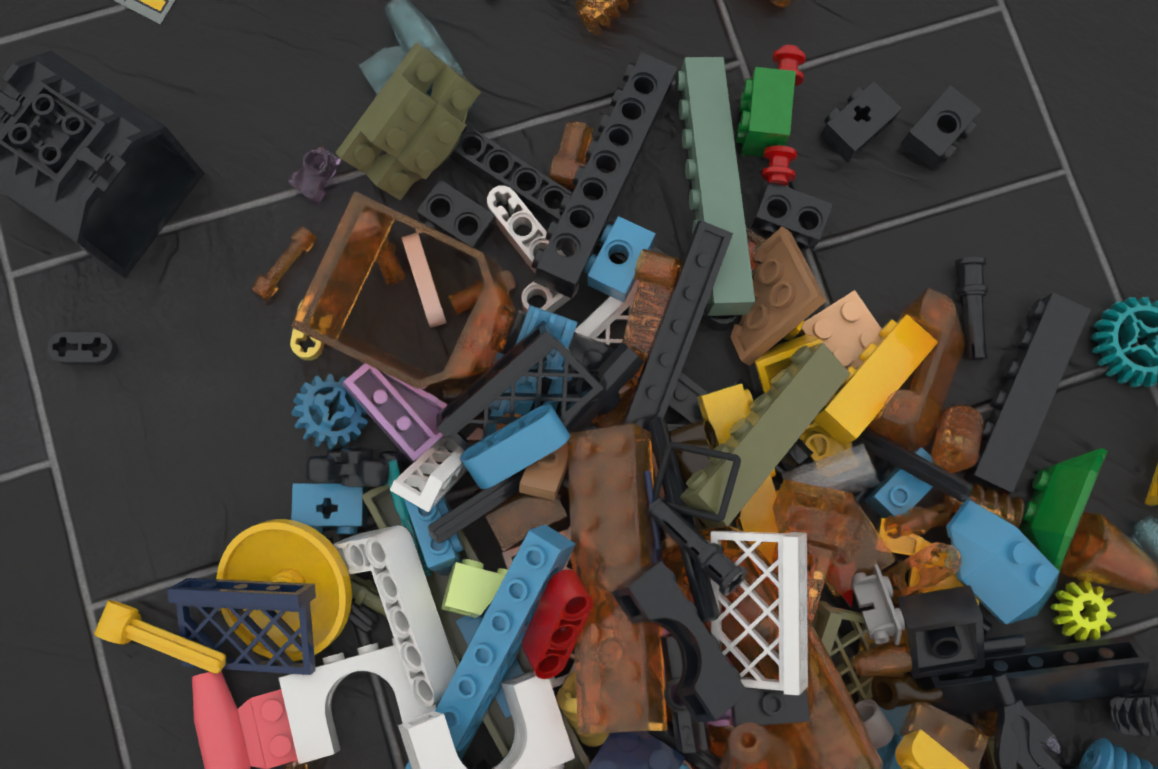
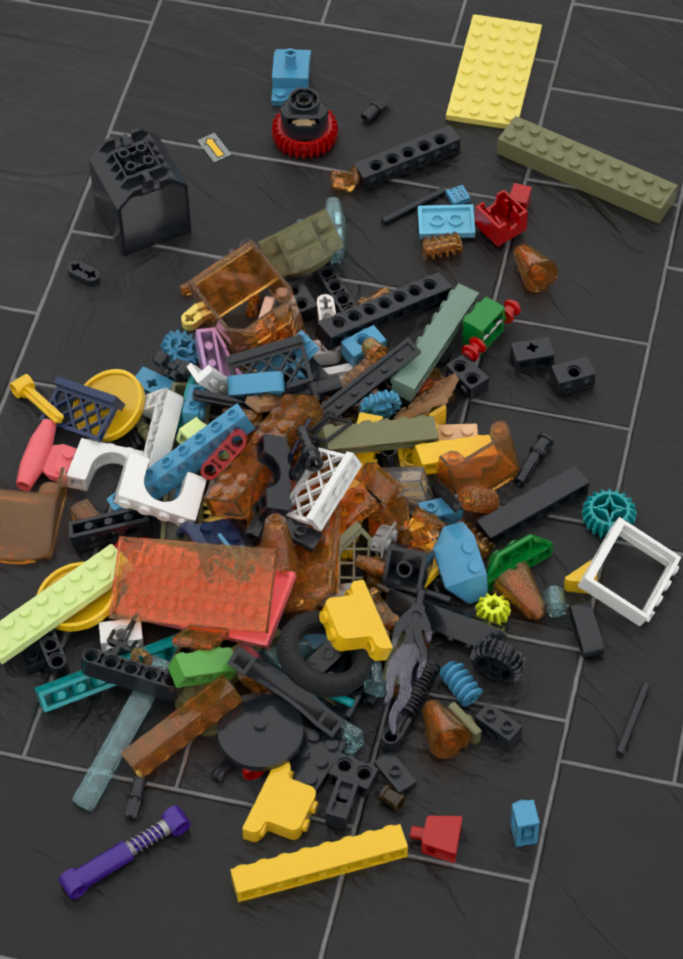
camera: 35 degrees right, 25 degrees down
none -> dark azure gear [358,390,402,418]

